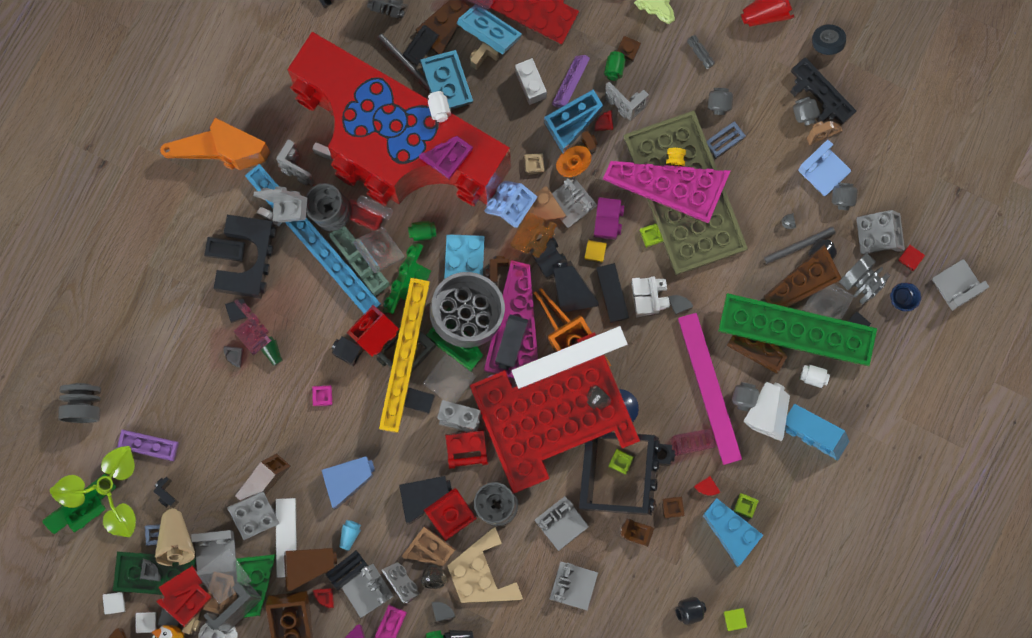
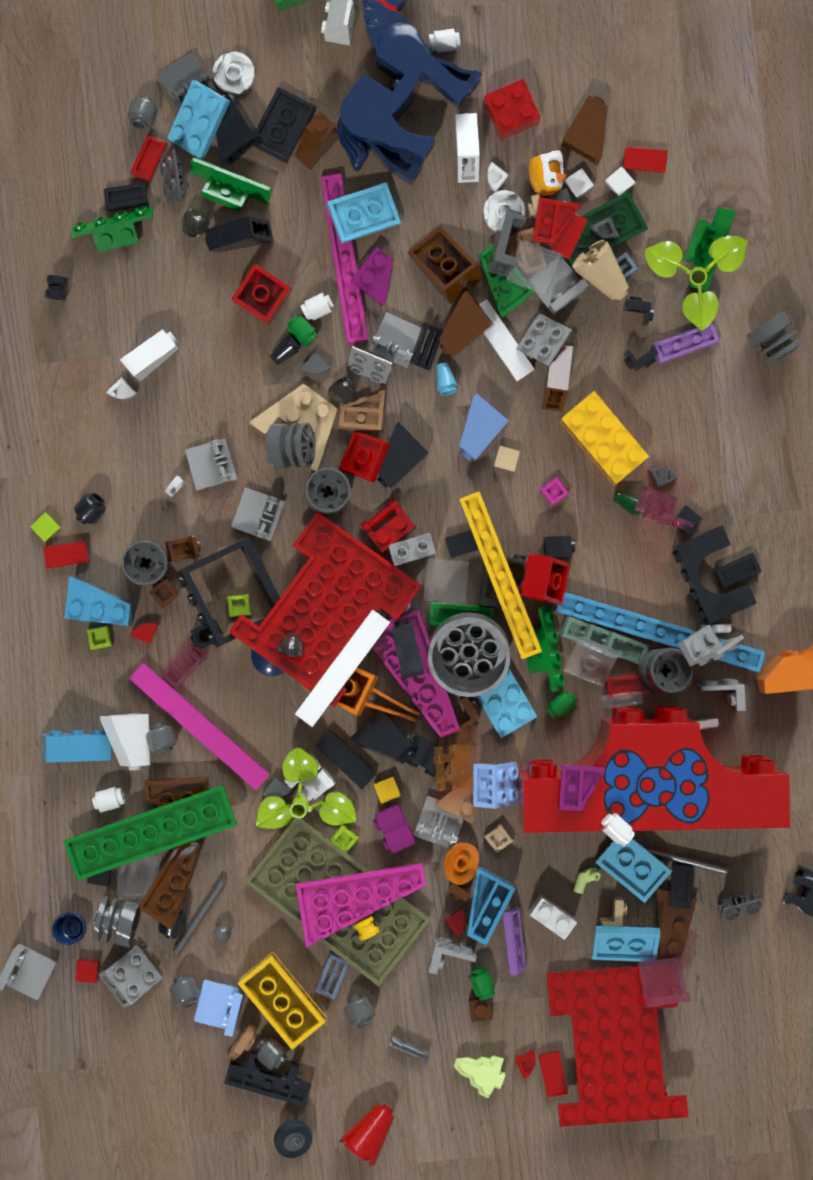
camera: 150 degrees right, 10 degrees up
red tile [313,588,334,608] -> none
none -> red tile [43,541,89,569]
none -> dark grey wheel [122,540,169,585]
none -> white tile [165,476,185,497]
none -> yellow brick [238,951,326,1050]
none -> lime plant [256,748,356,829]
none -> dark grey wheel [266,423,316,469]
none -> tan tile [494,446,520,472]
none -> yellow brick [559,391,649,485]
none -> yellowish green arm [573,867,601,894]
none -> red tile [623,147,668,173]
none -> black bracket [624,347,659,372]

